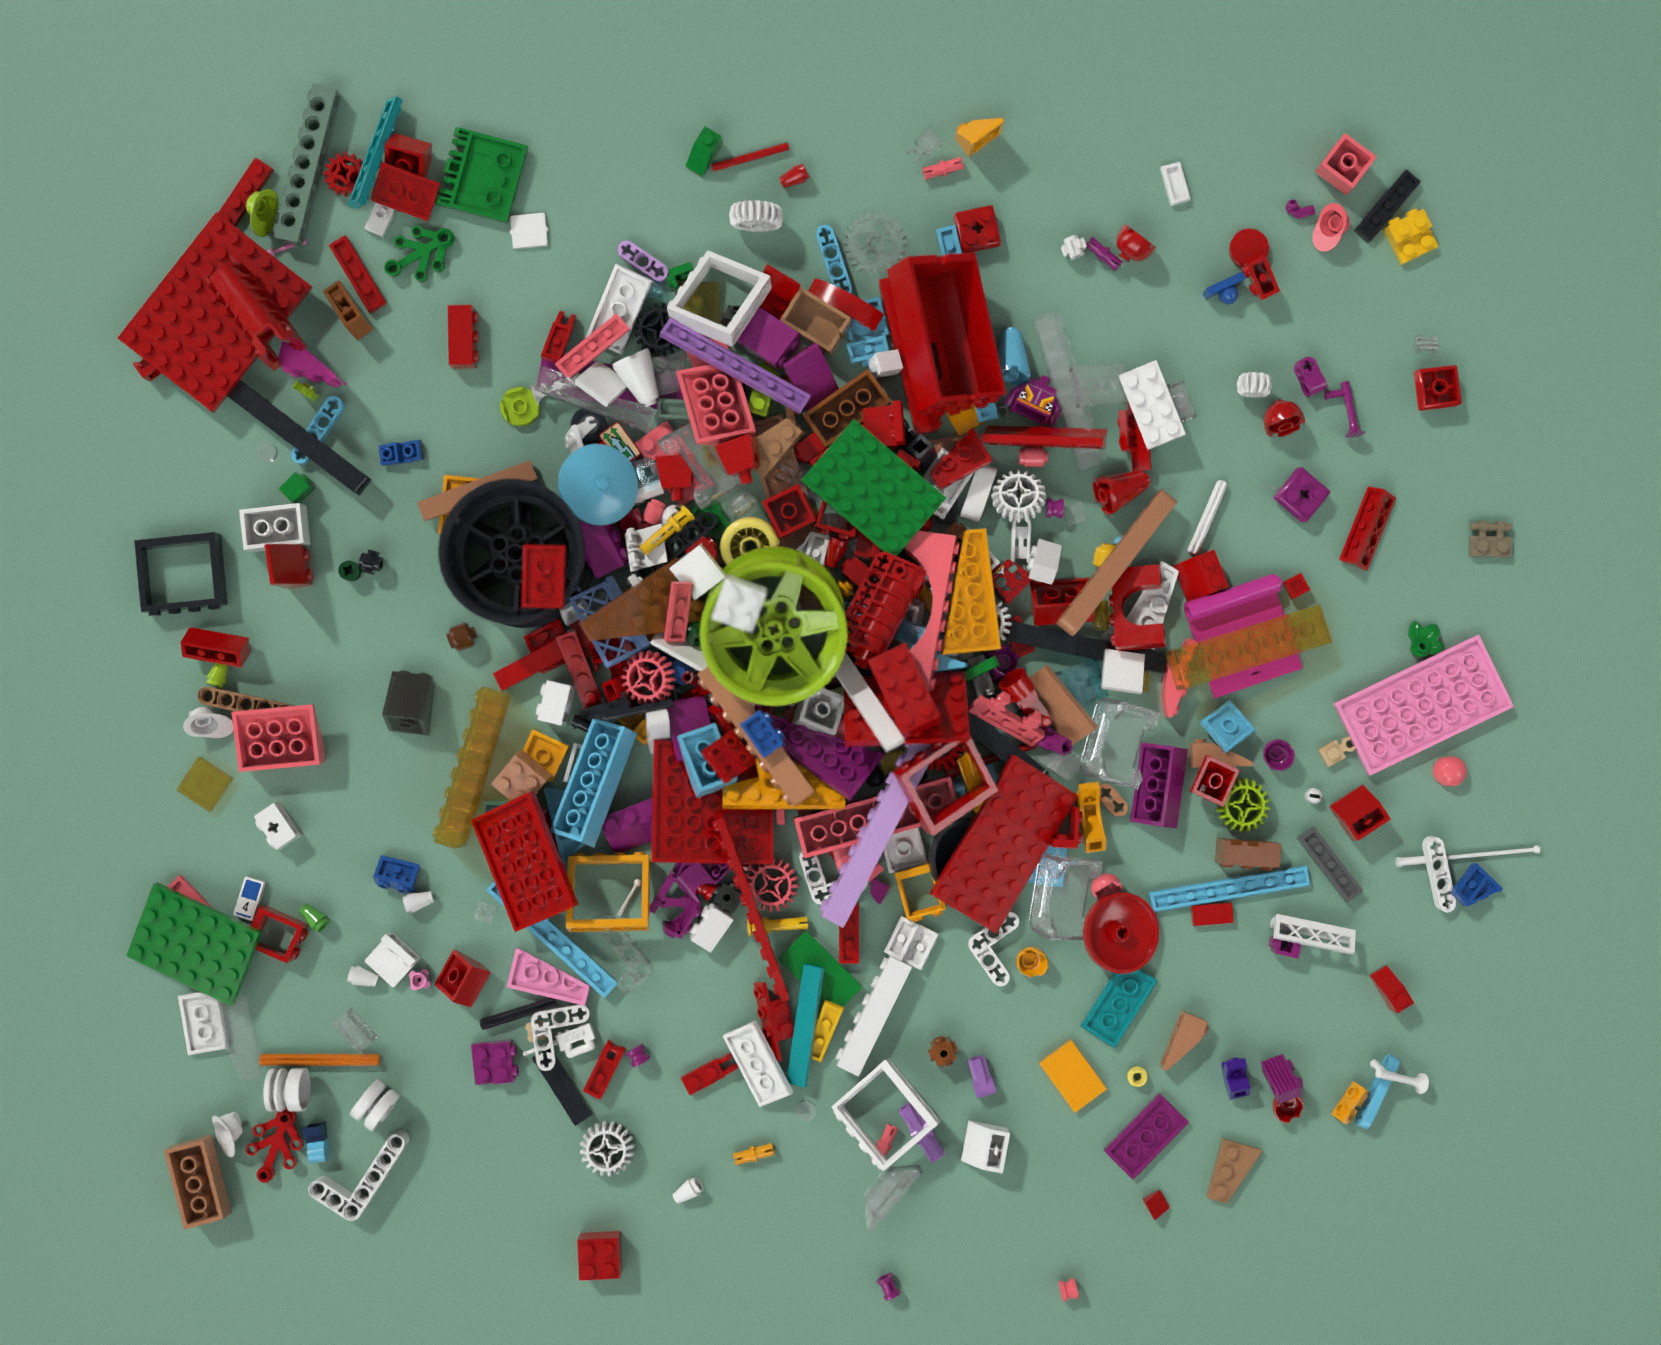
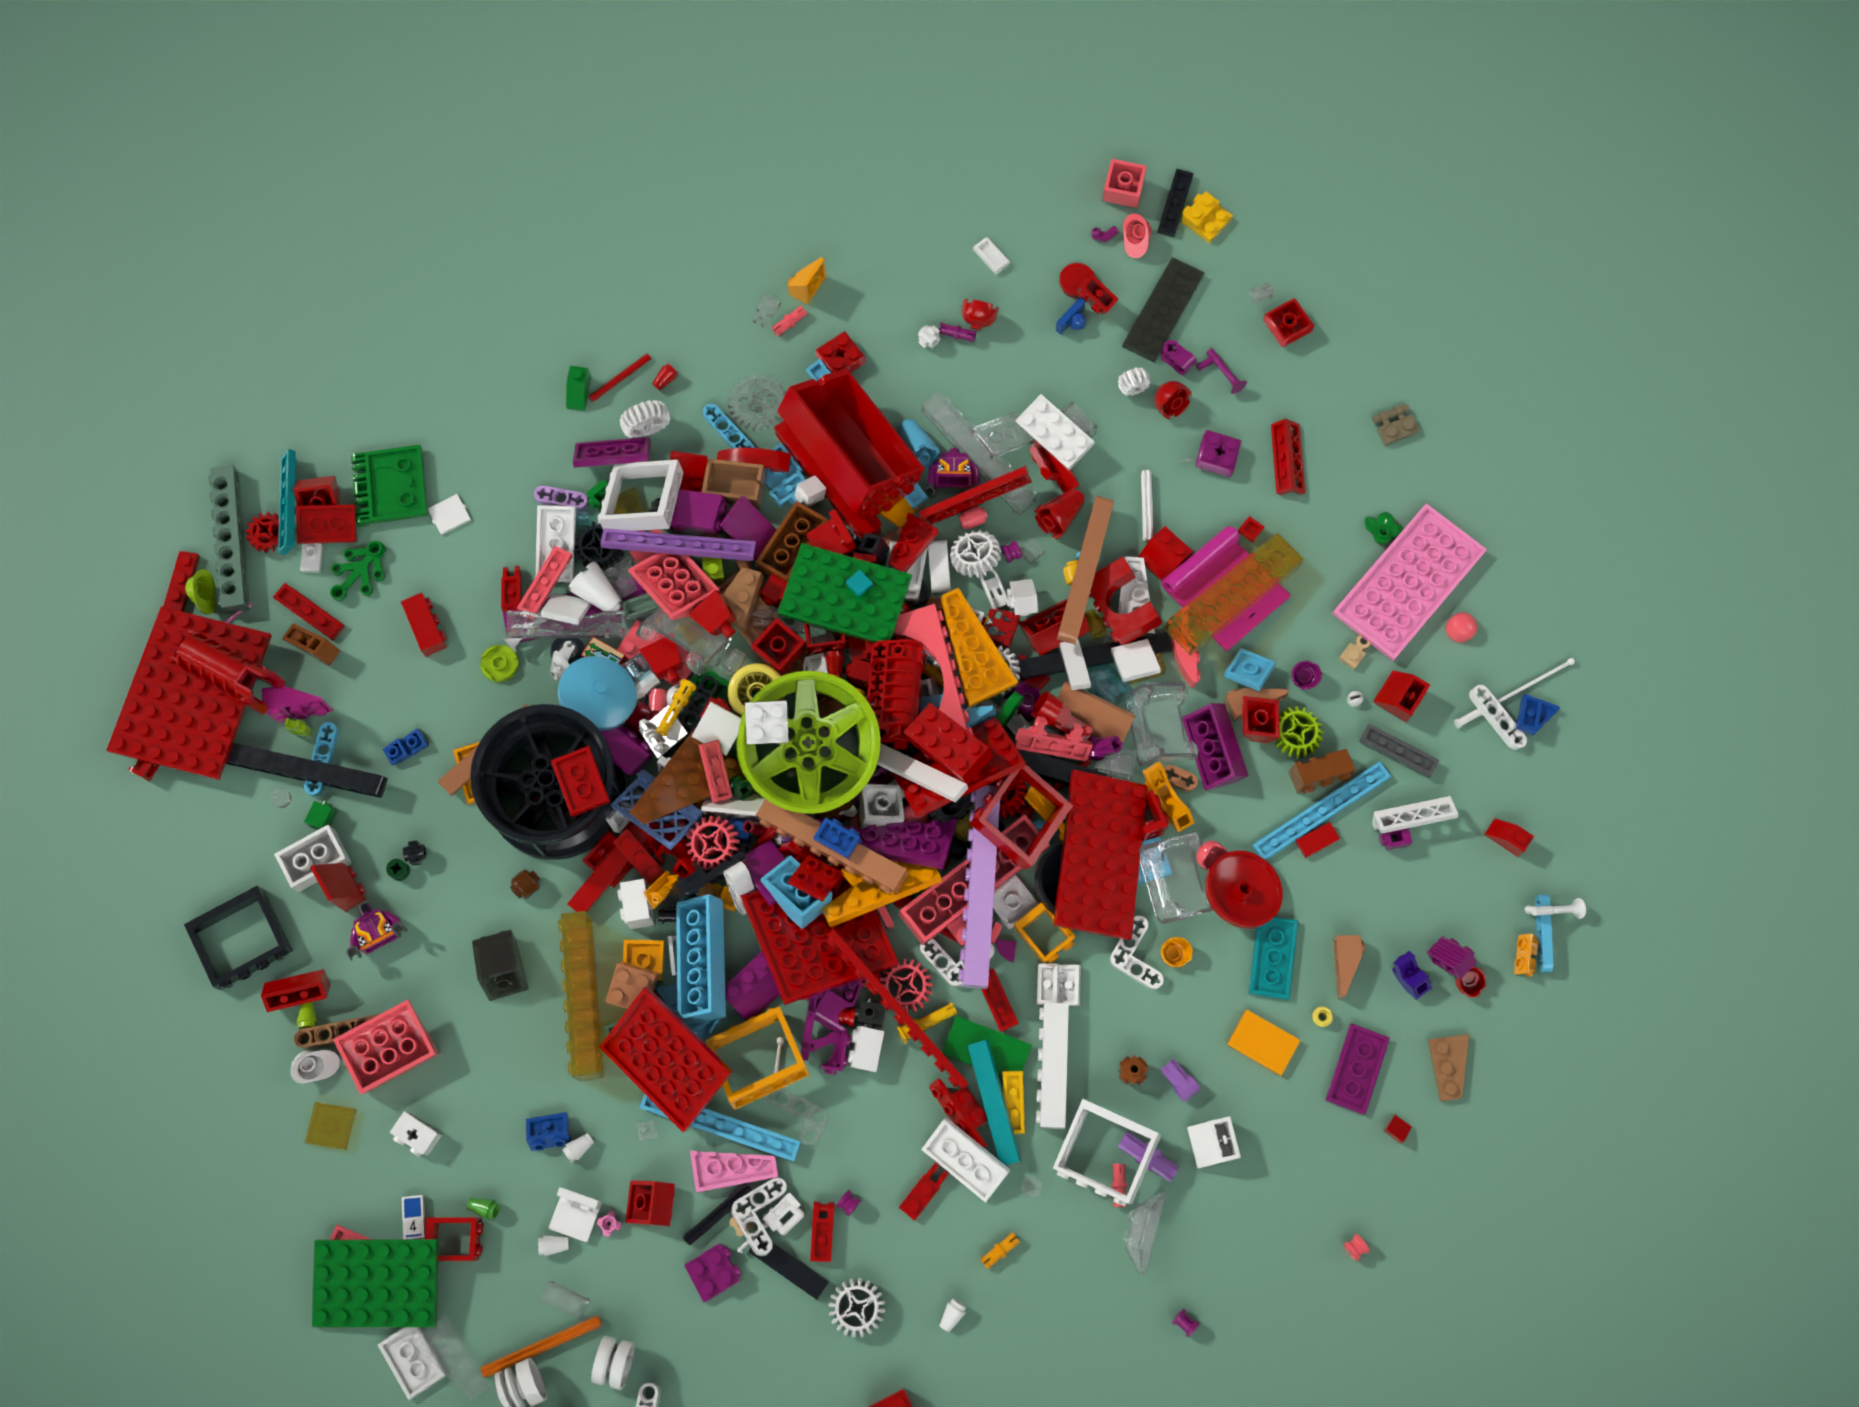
camera: 20 degrees left, 15 degrees down
none -> torso [346,903,408,961]
none -> magenta tile [573,437,651,468]
none -> light orange hinge [644,870,679,910]
none -> teal tile [845,570,873,598]
none -> white tile [1060,640,1091,691]
none -> clear smoke plate [1122,257,1205,363]

